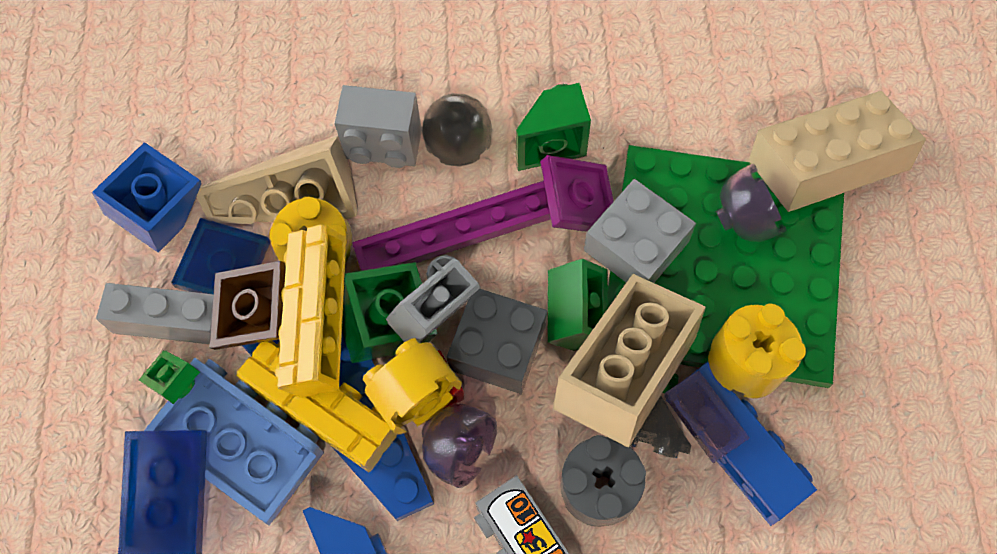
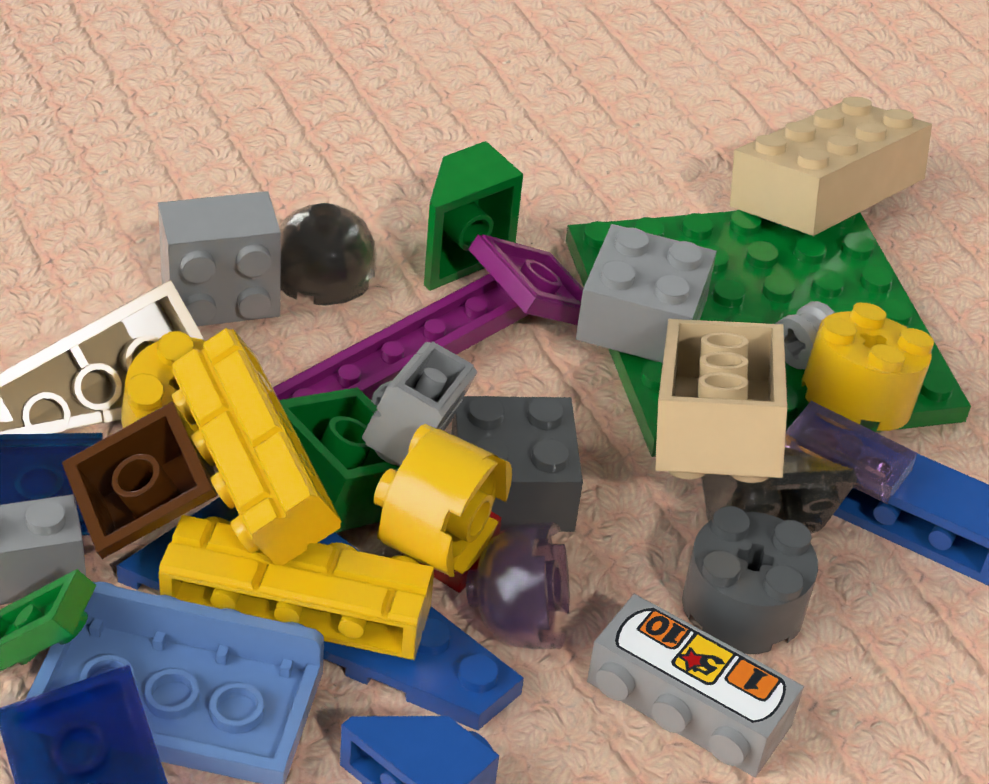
camera: 30 degrees left, 25 degrees down
green brick [547,259,608,351] -> none
clear purple cylinder [716,163,787,242] -> none
none -> light grey wheel [775,301,835,369]

